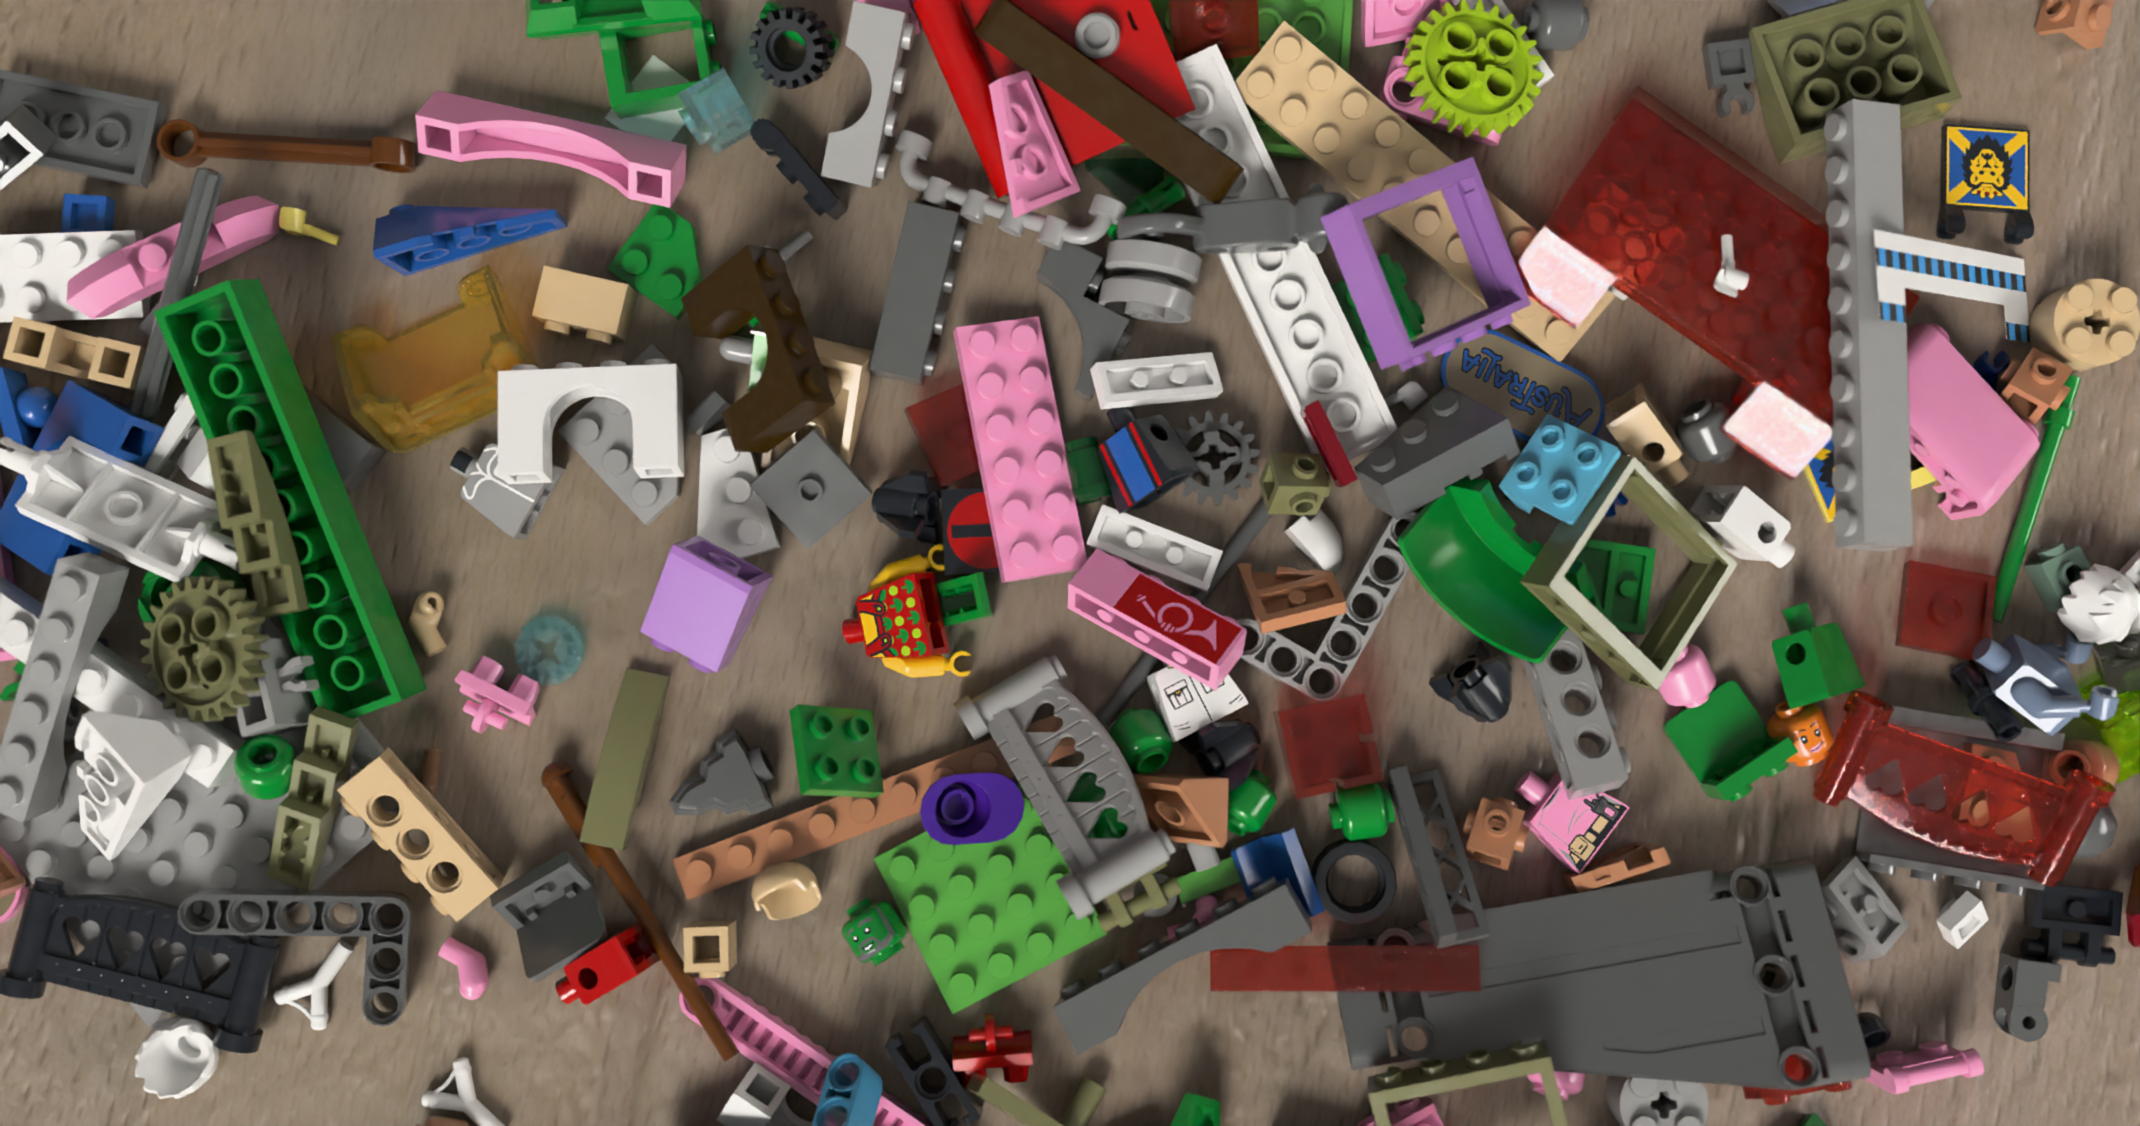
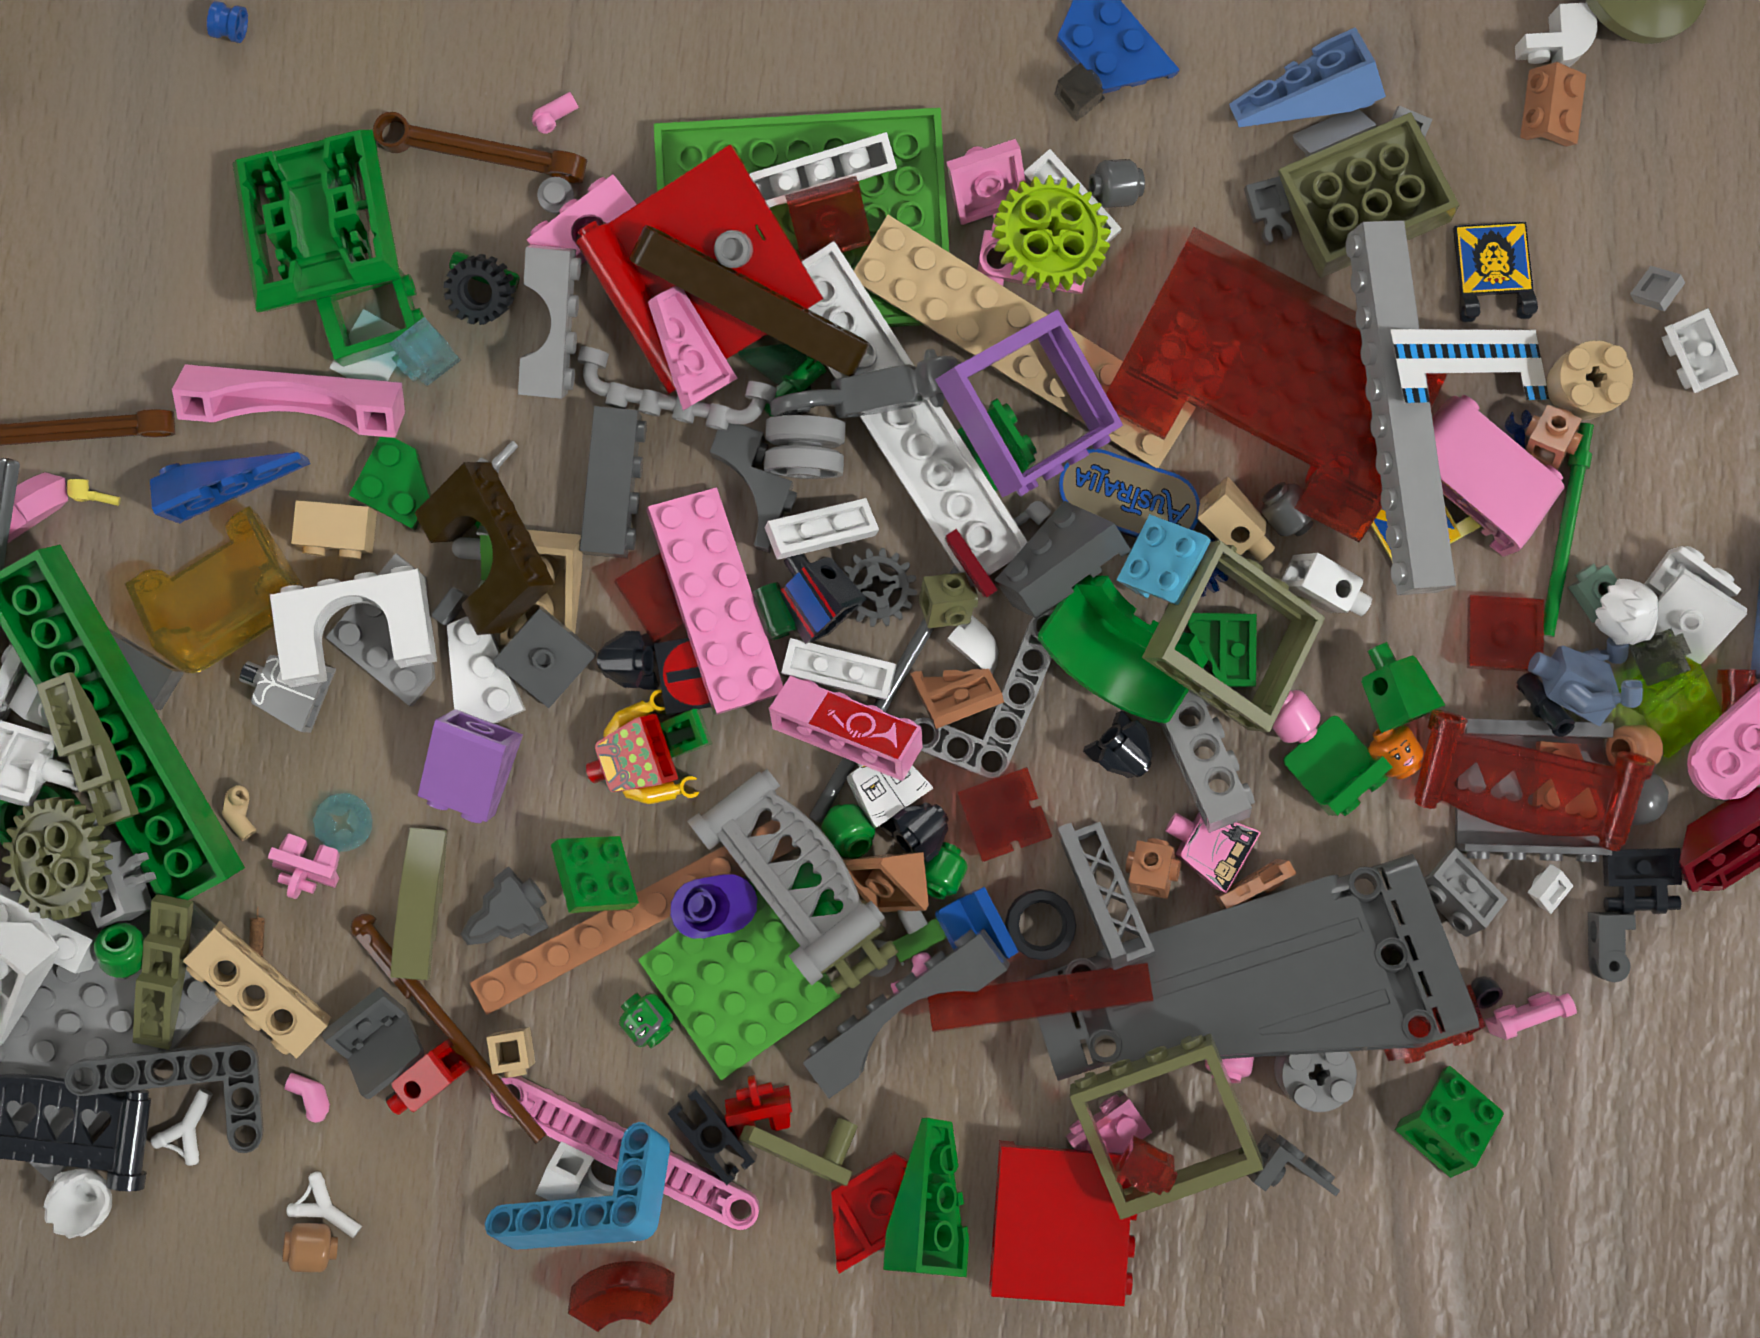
camera: 10 degrees left, 0 degrees up
black hinge [749,118,847,221] -> none
tan hair [751,861,822,920] -> none
green head [1328,780,1395,841] -> none
white hand [1713,234,1749,298] -> none

